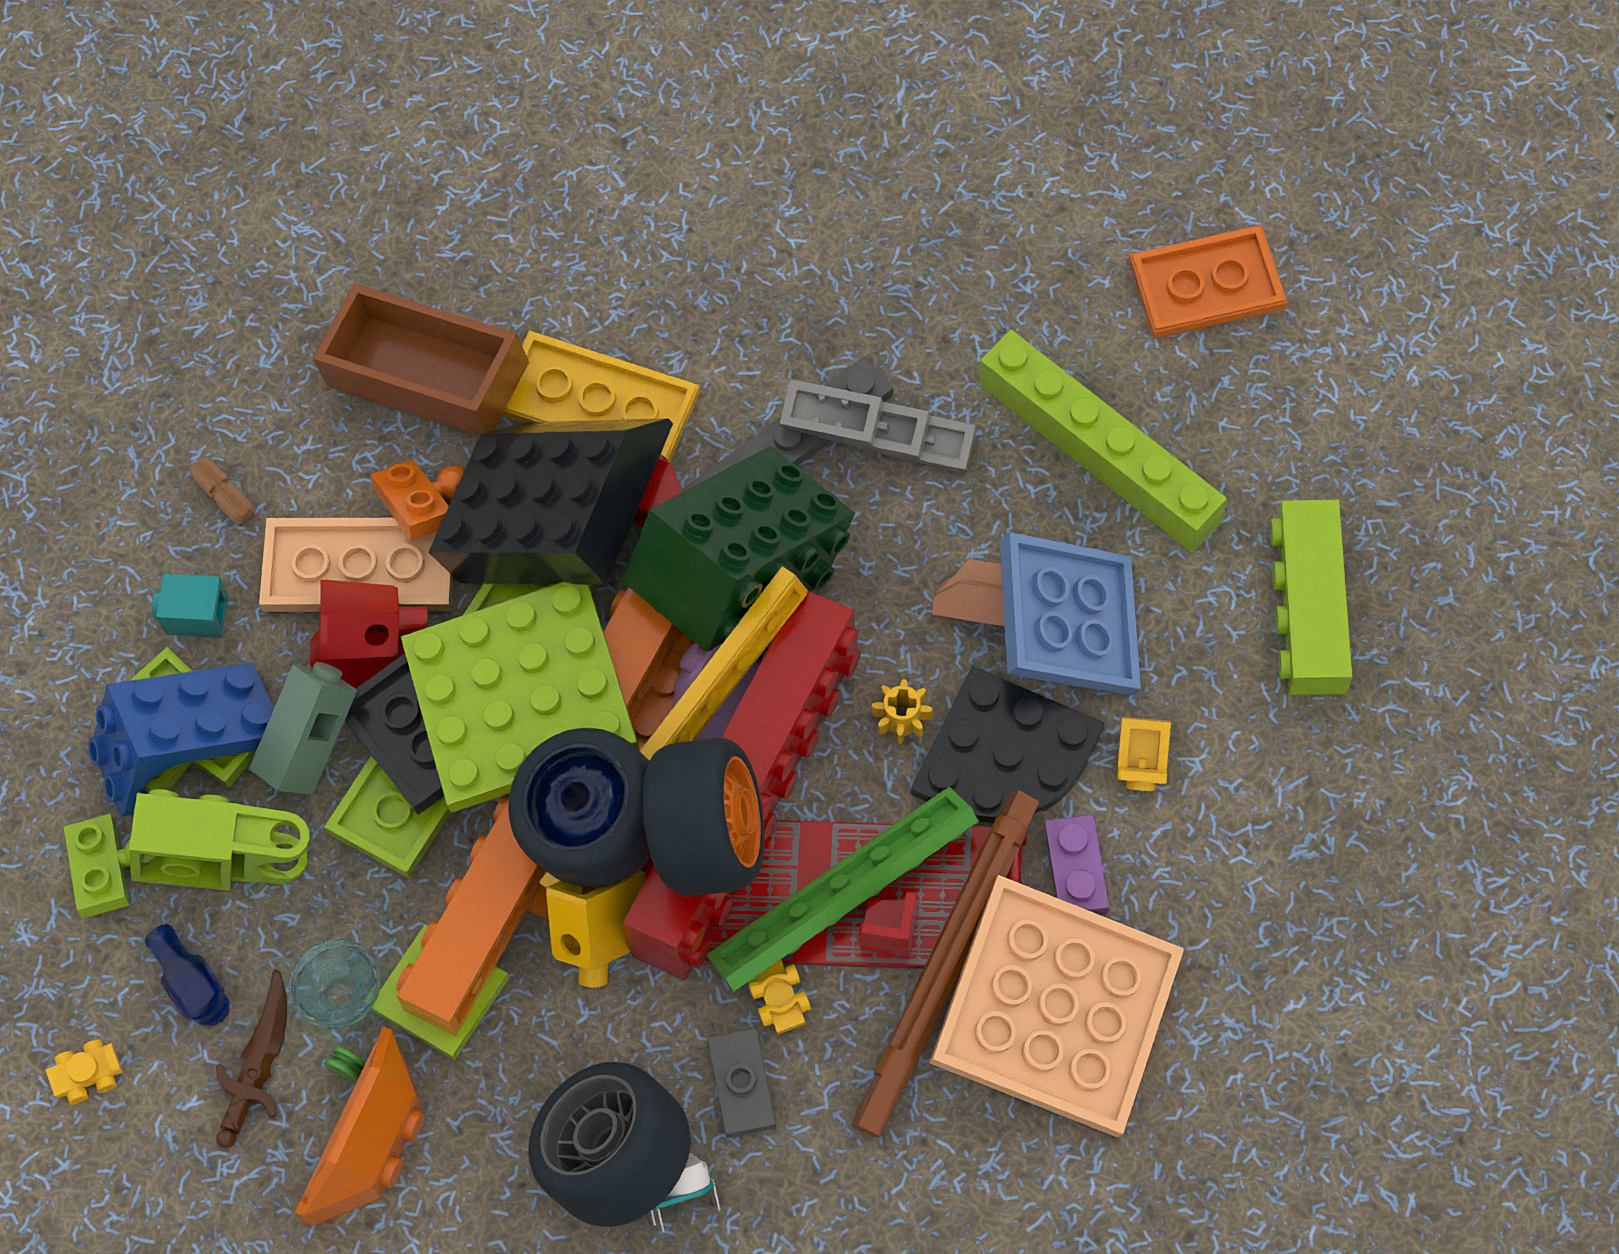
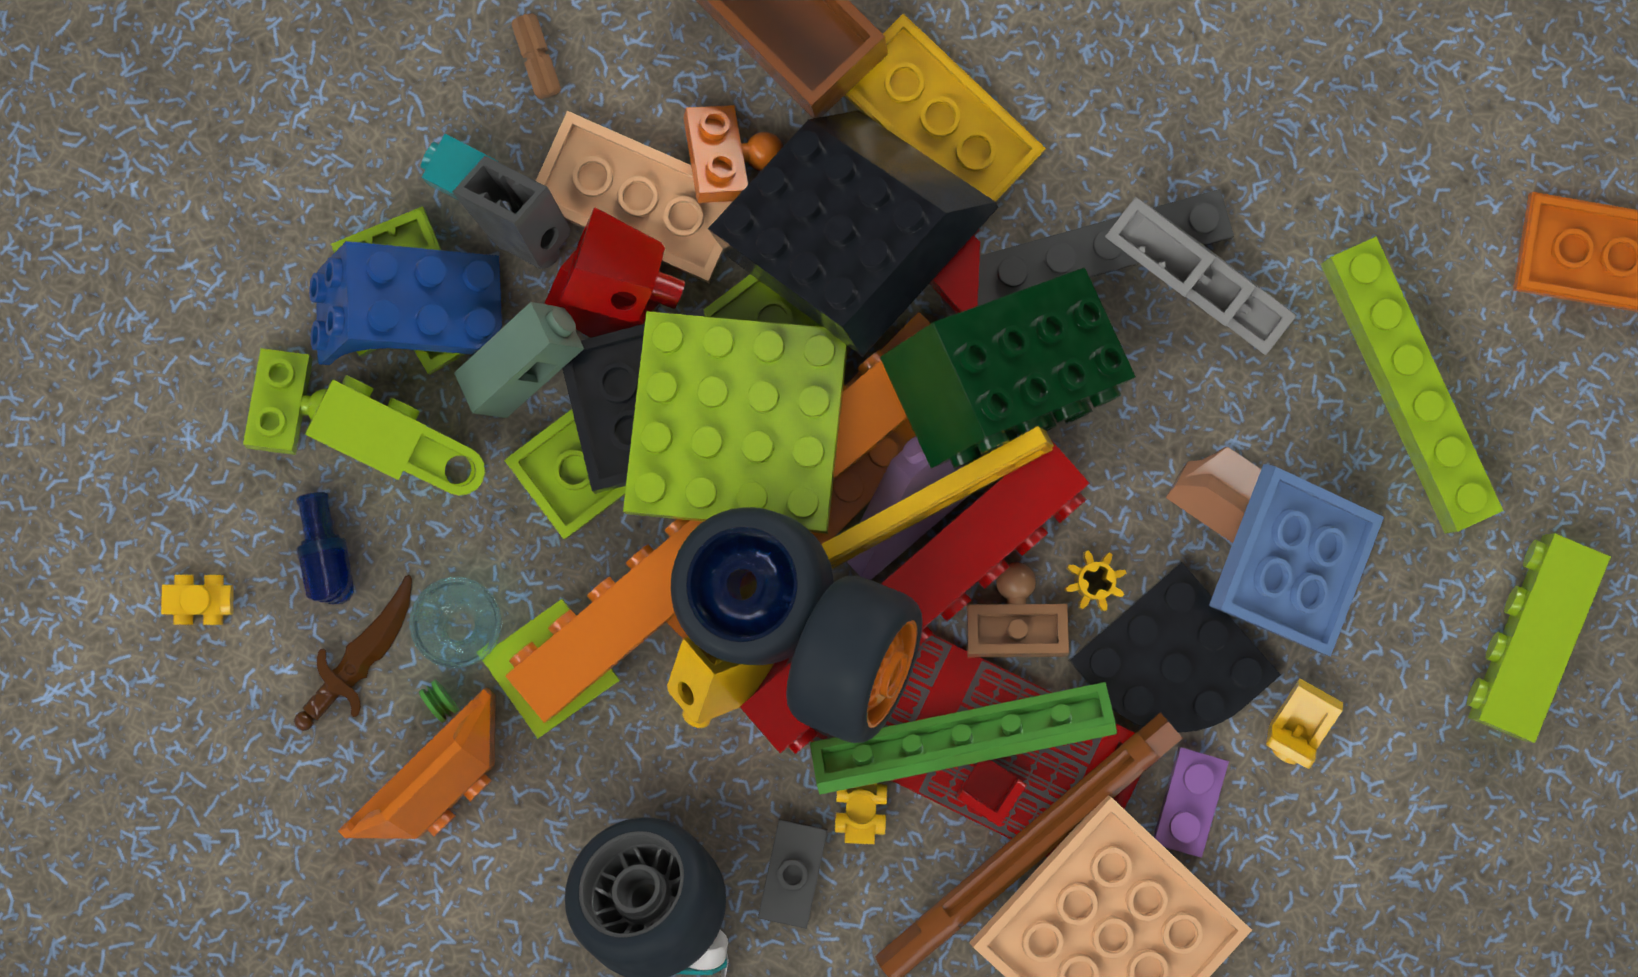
camera: 15 degrees right, 20 degrees up
none -> dark grey torso [452,156,571,269]
none -> medium nougat plate [966,562,1069,657]

